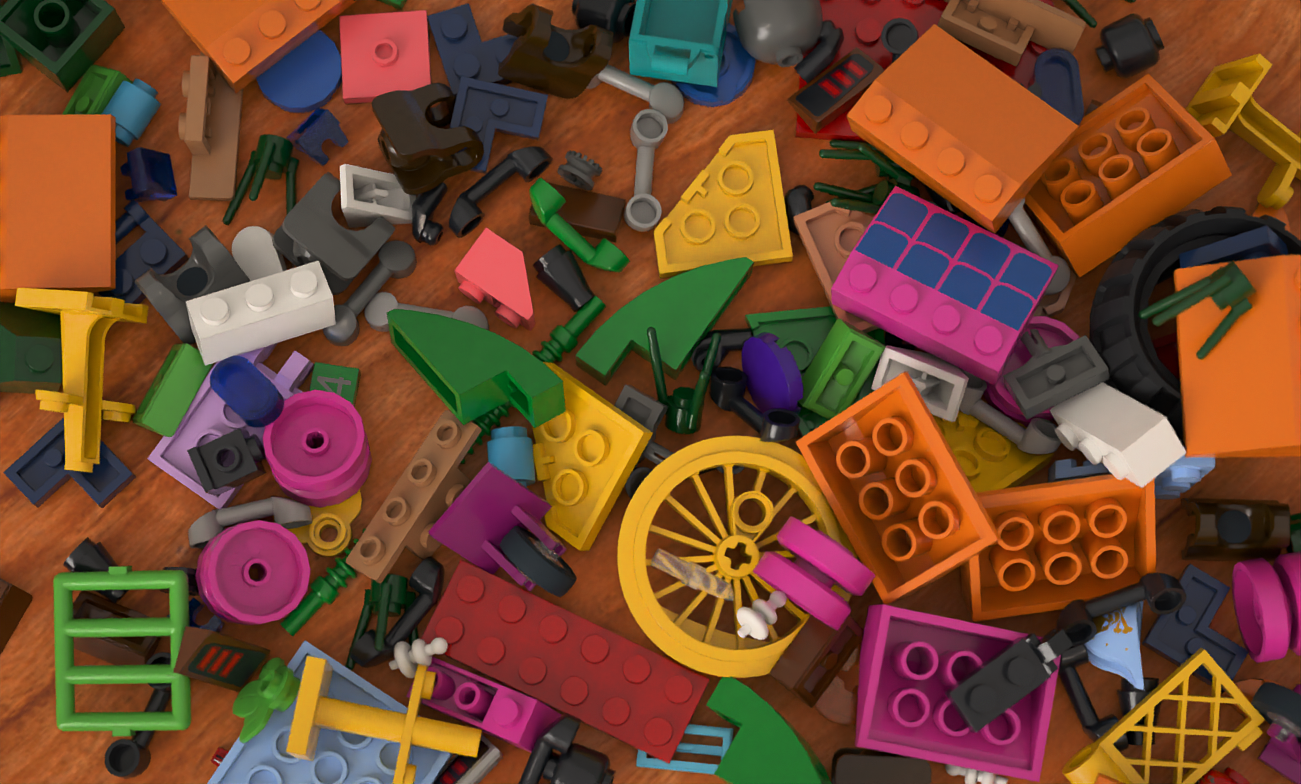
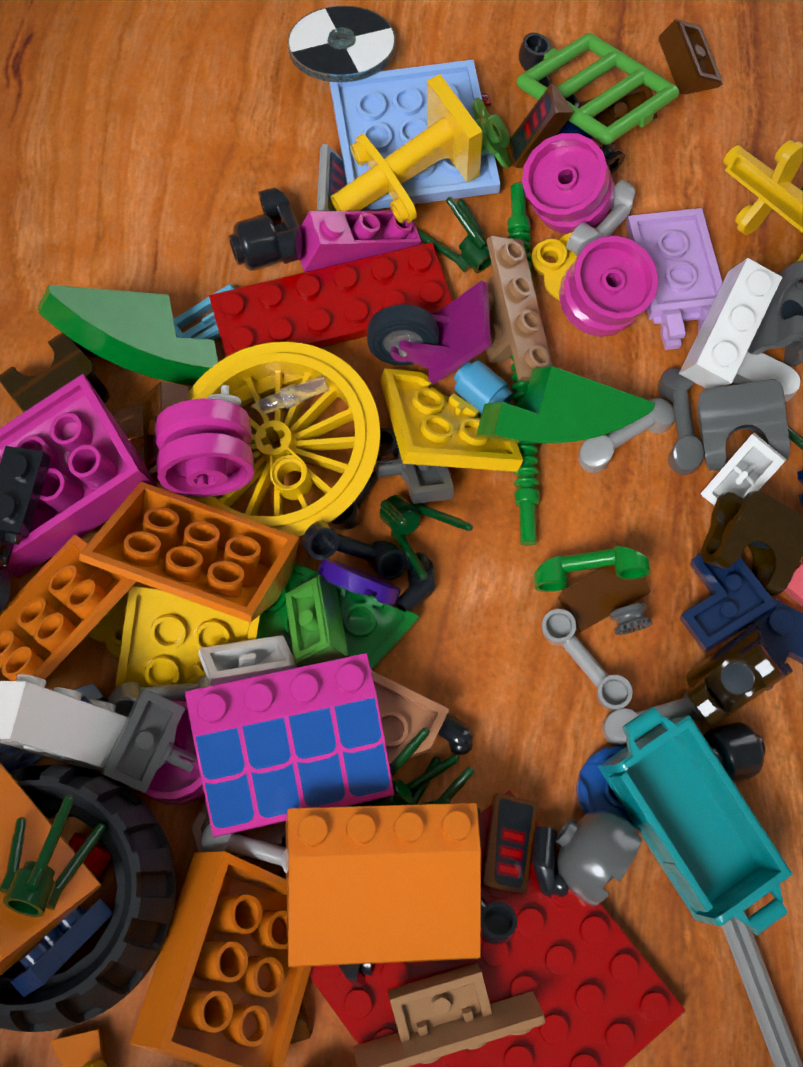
camera: 135 degrees right, 5 degrees down
dark blue plate [3,418,136,508] -> none
black cone [63,538,129,604] -> none
bright green slope [132,343,213,437] -> none
black brick [187,428,267,496] -> none
clear blue tile [210,356,284,428] -> none
green tile [309,362,361,408] -> none
black bar [350,556,445,668] -> none
white hair [389,637,448,679] -> none
black arm [412,182,448,246] -> none
black bar [449,146,553,238] -> none
coral slope [455,228,535,331] -> none
black cone [532,244,595,312] -> none
green slope [575,257,754,386] -> none
yellow plate [654,130,793,278] -> none
clear blue tile [1033,49,1084,126] -> none

